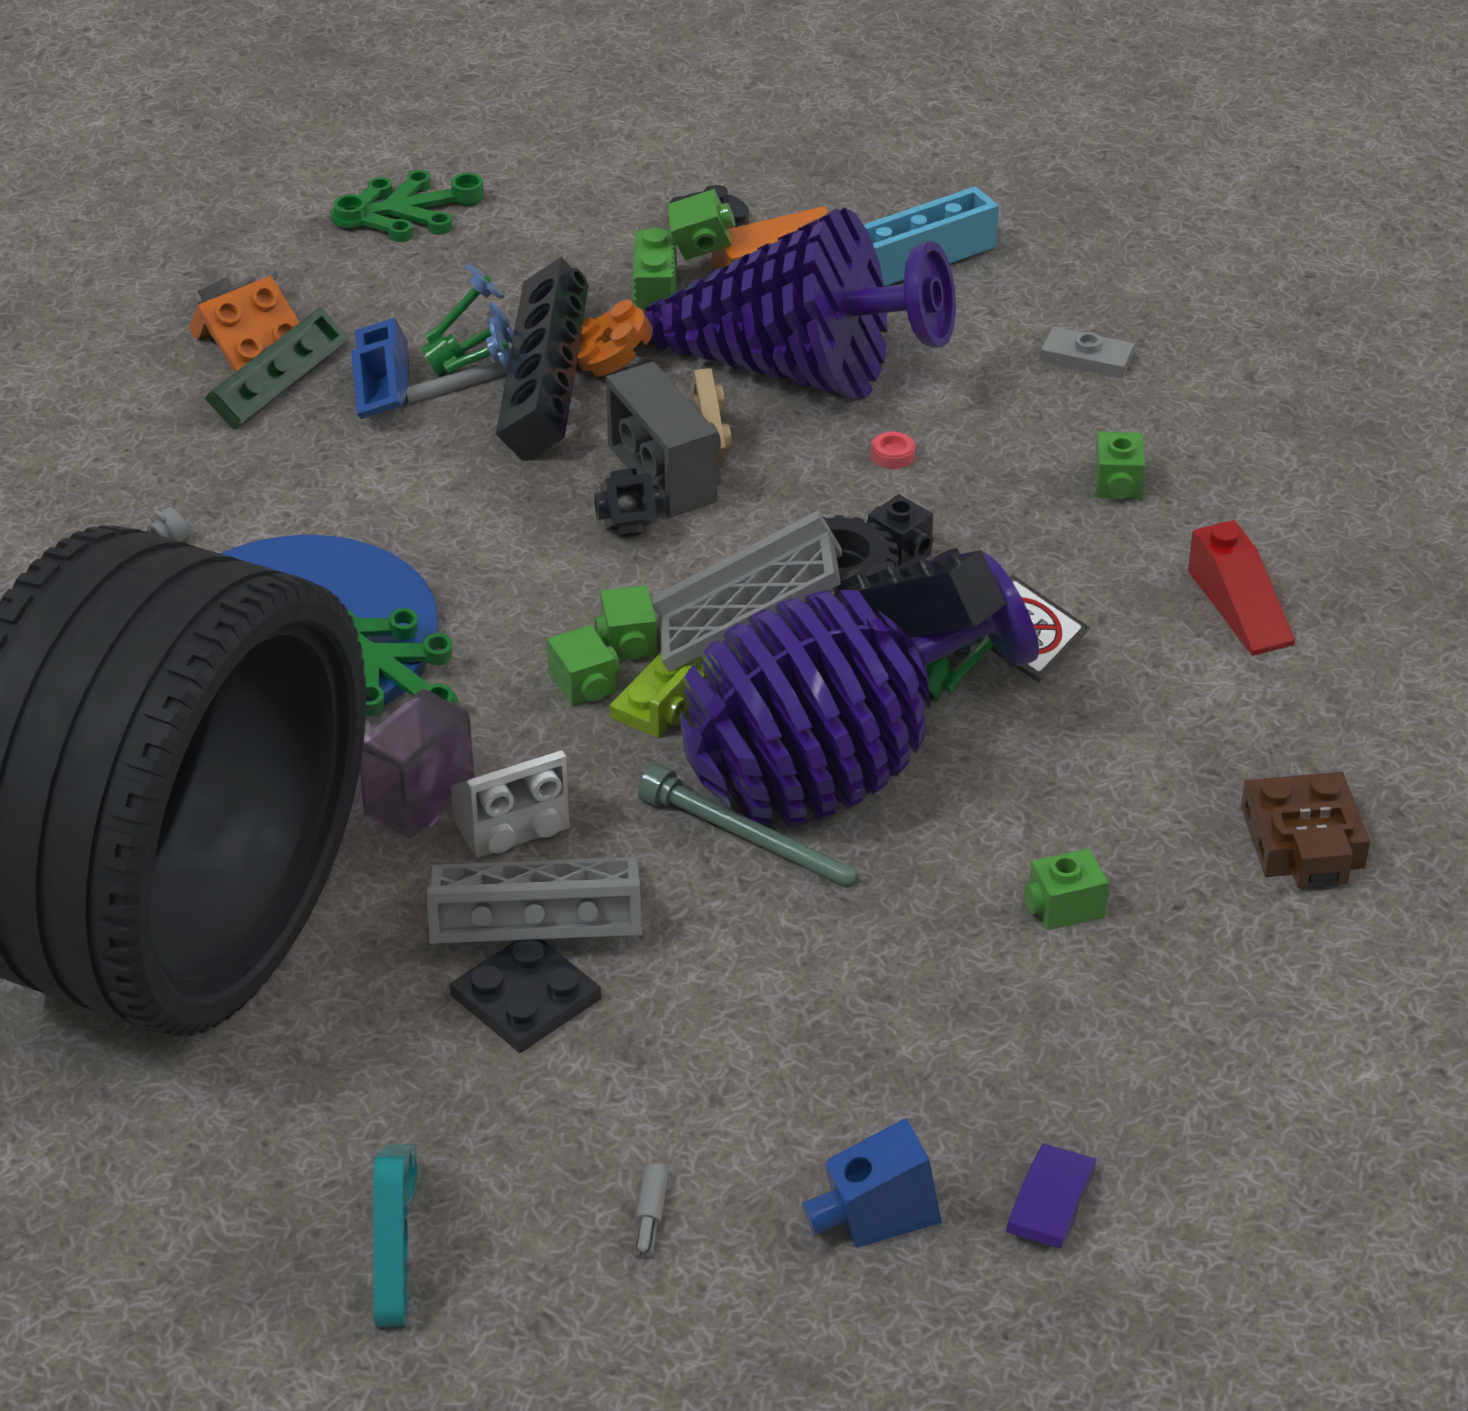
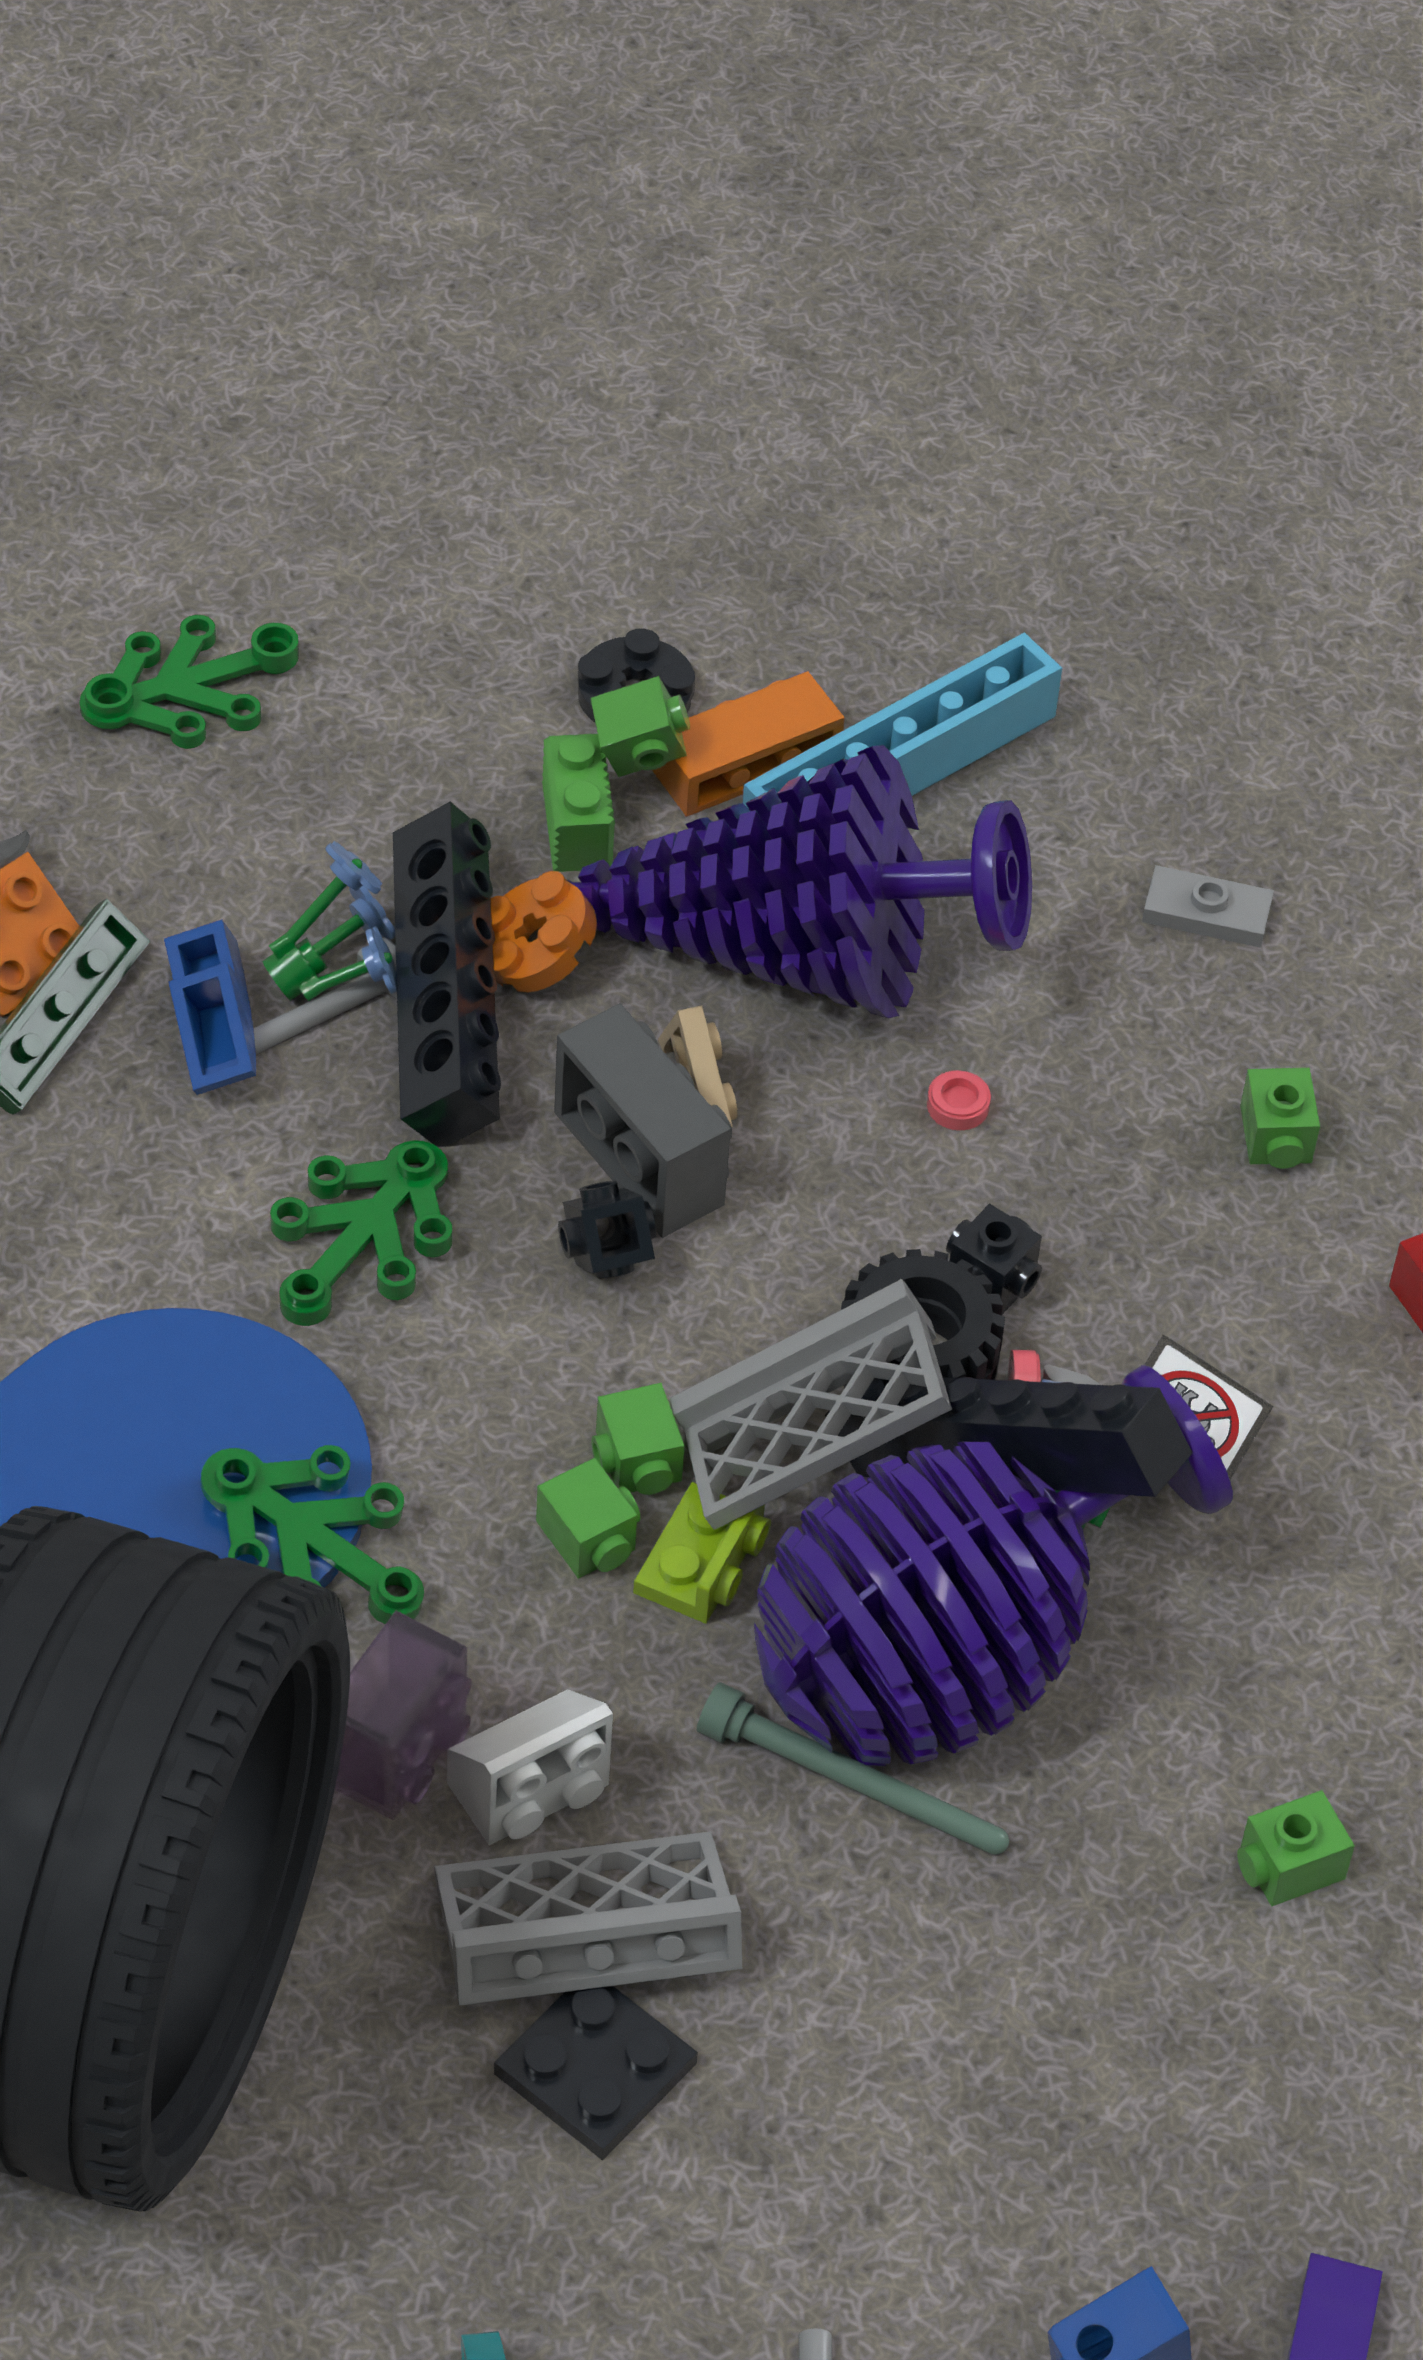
camera: 10 degrees left, 10 degrees up
none -> green plant [270,1140,452,1326]

